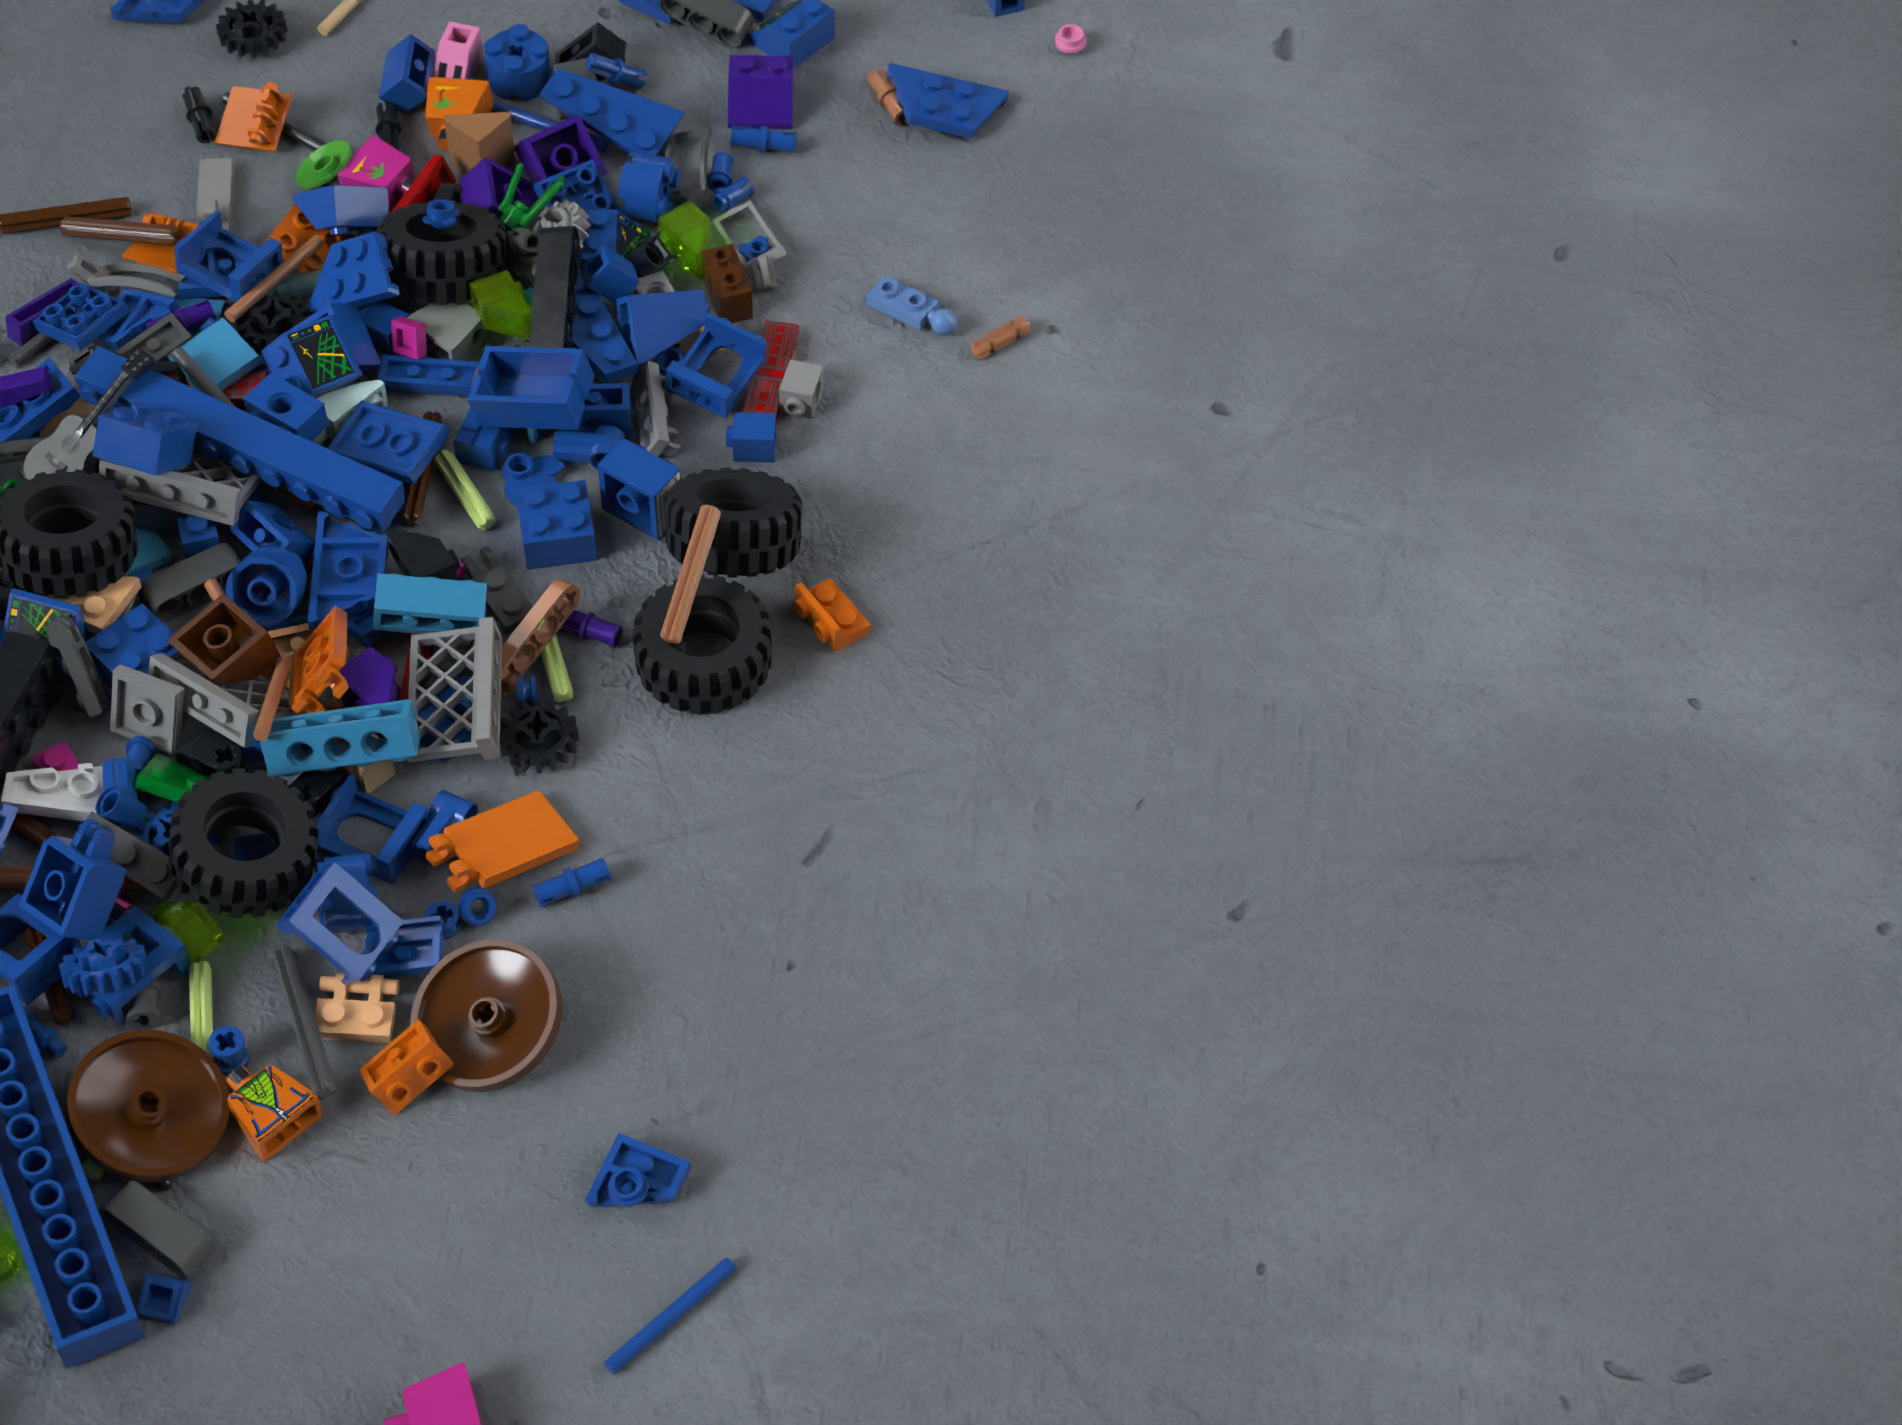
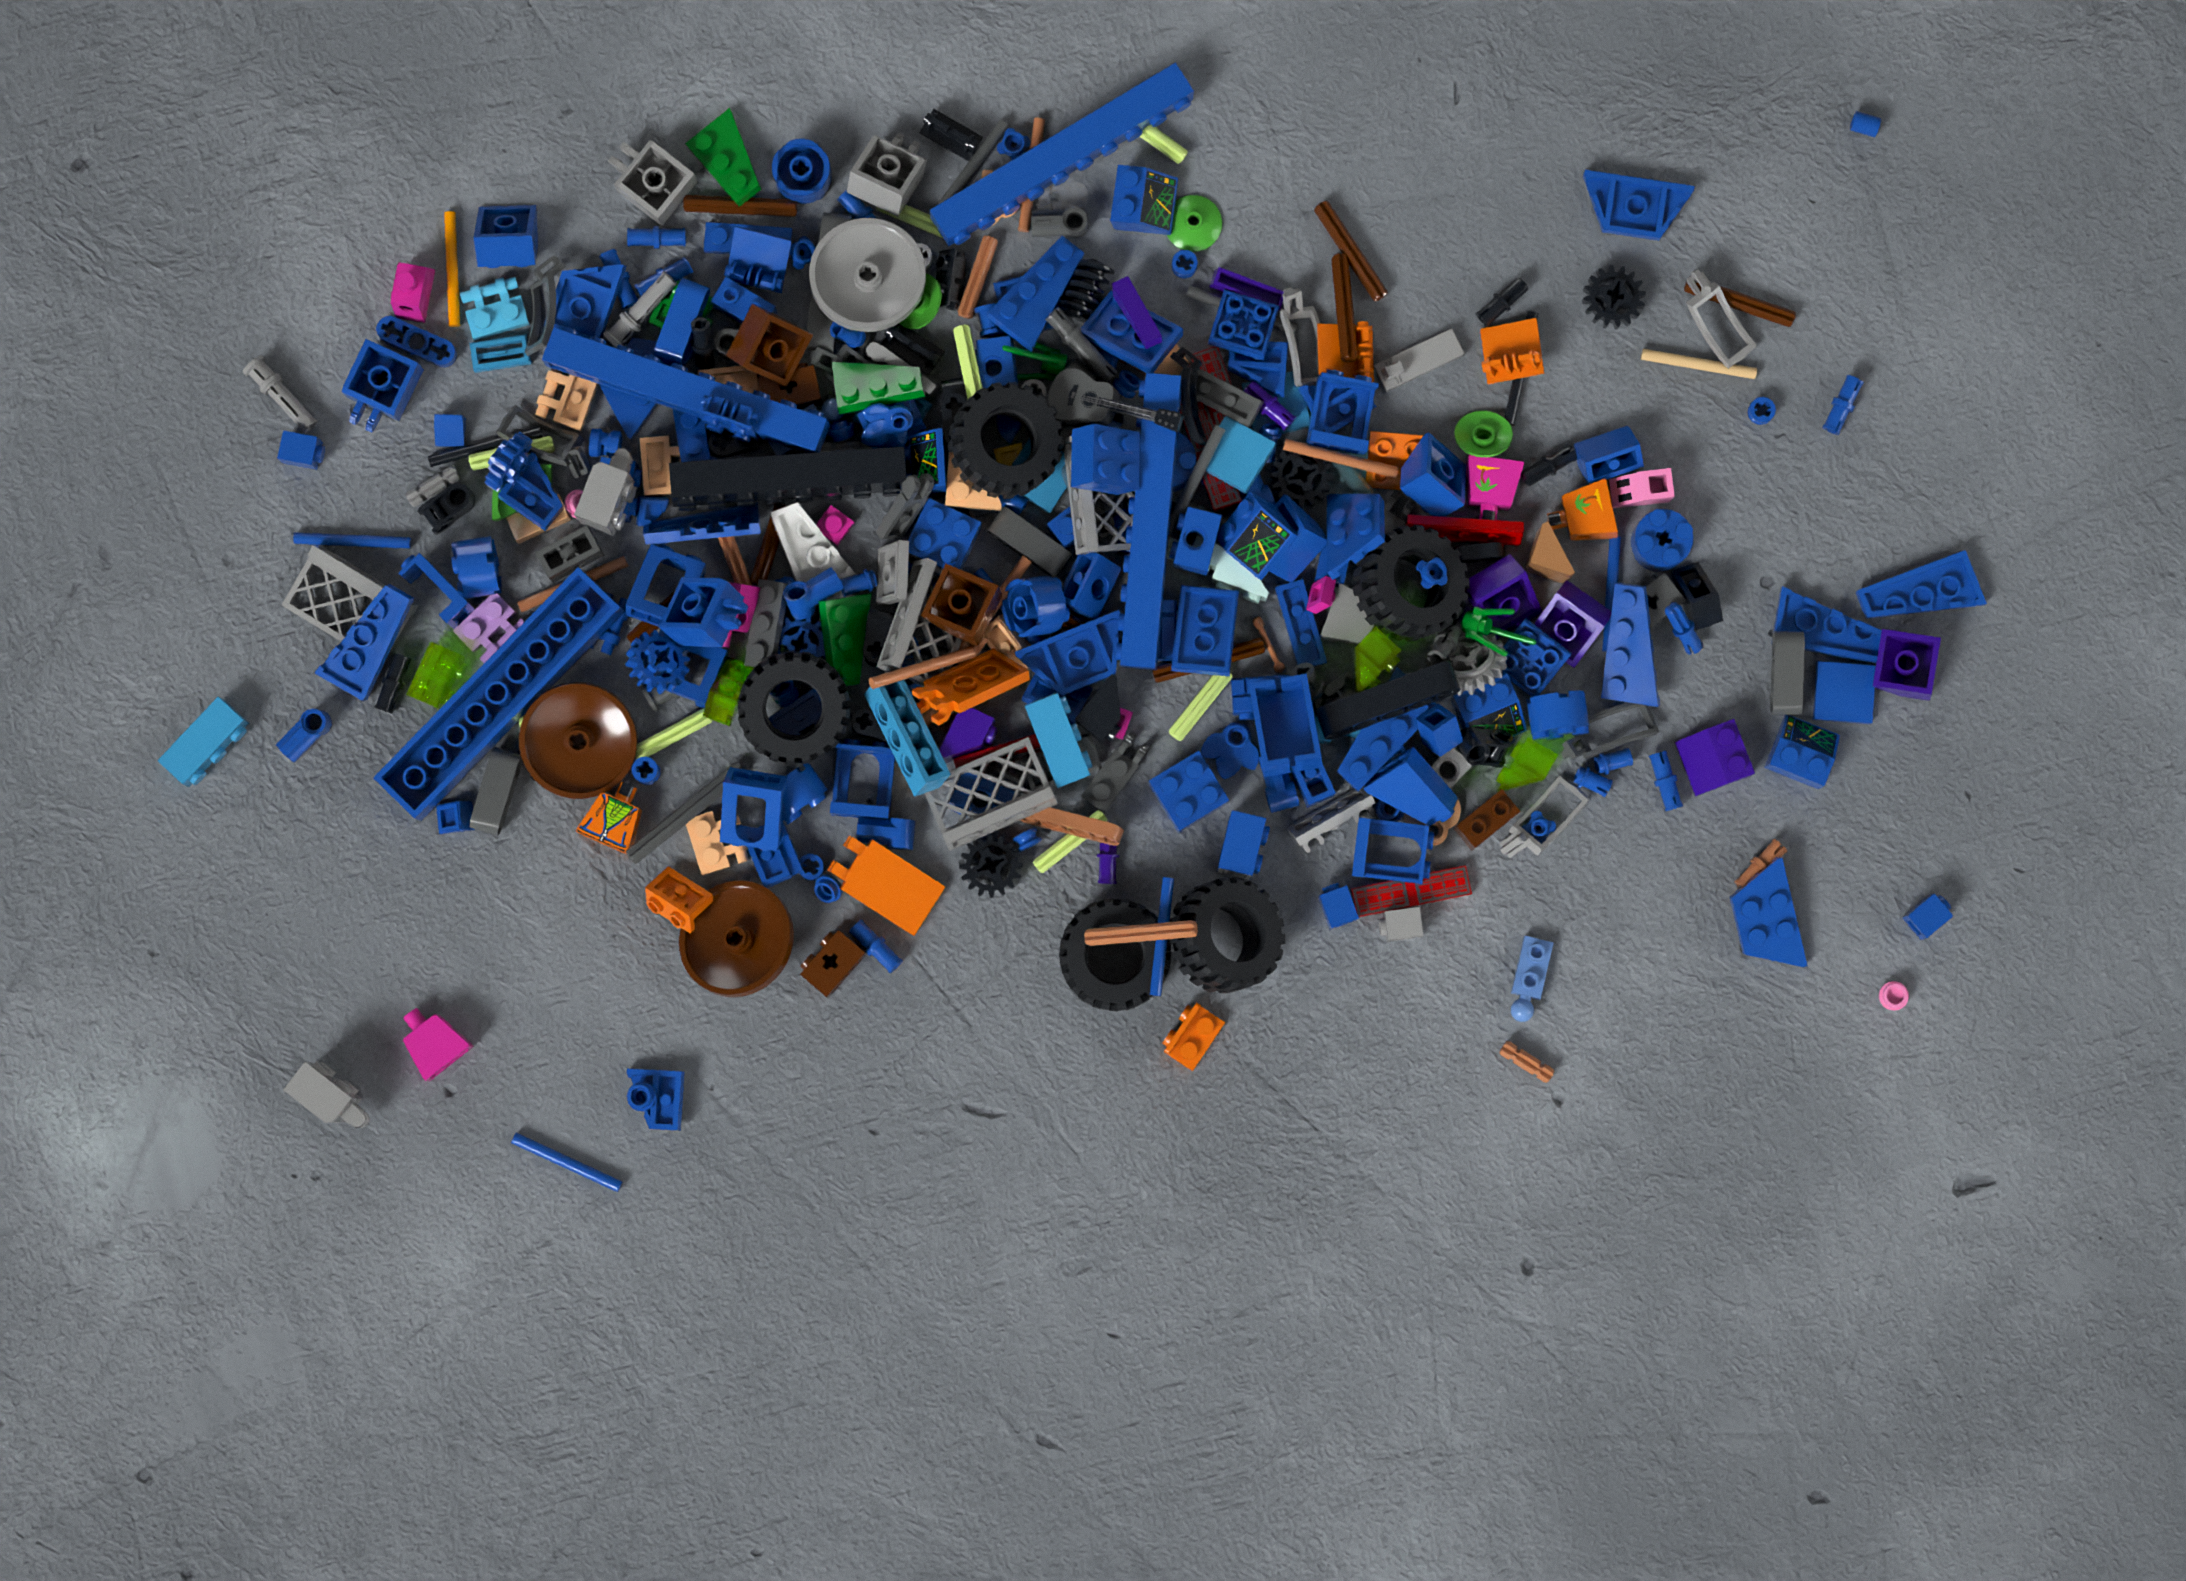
camera: 70 degrees right, 30 degrees up
none -> reddish brown brick [800,930,867,998]
none -> blue bar [1150,877,1174,996]
none -> nougat hinge [1253,616,1285,673]

